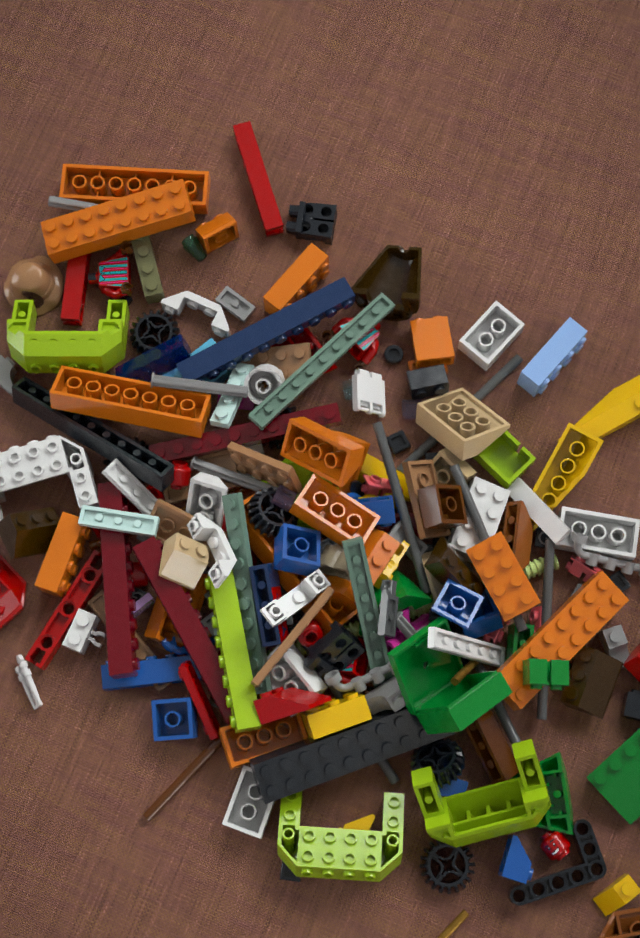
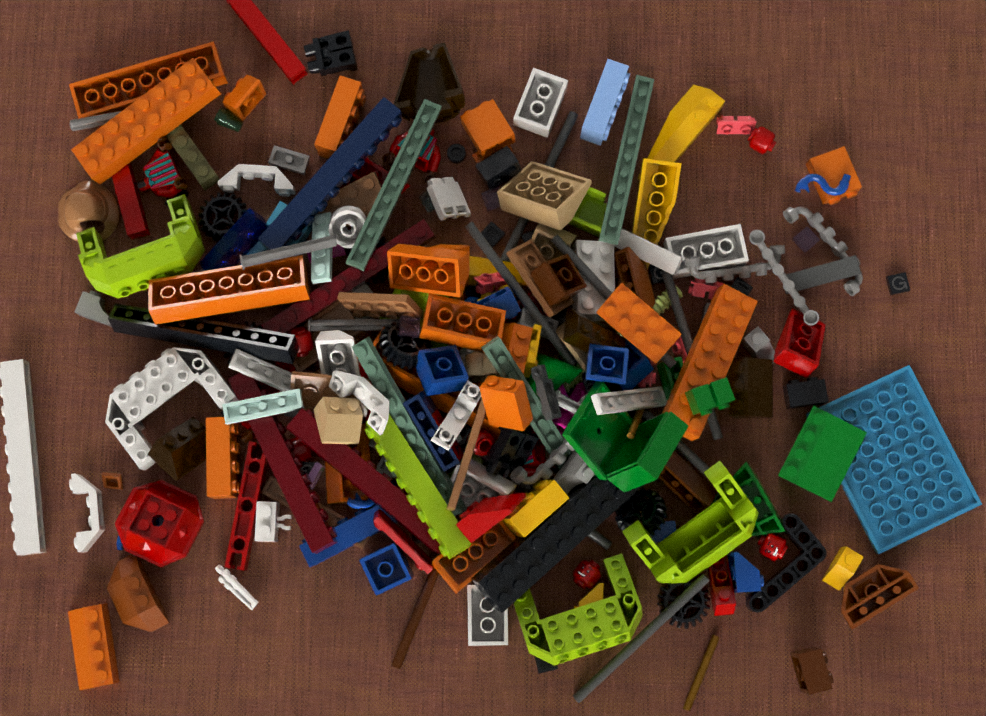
camera: 25 degrees left, 5 degrees up
none -> orange brick [479,375,533,431]
none -> red head [572,560,601,590]
none -> dark grey piece [573,574,710,703]
none -> sand green plate [599,75,654,245]
none -> red slope [708,555,736,616]

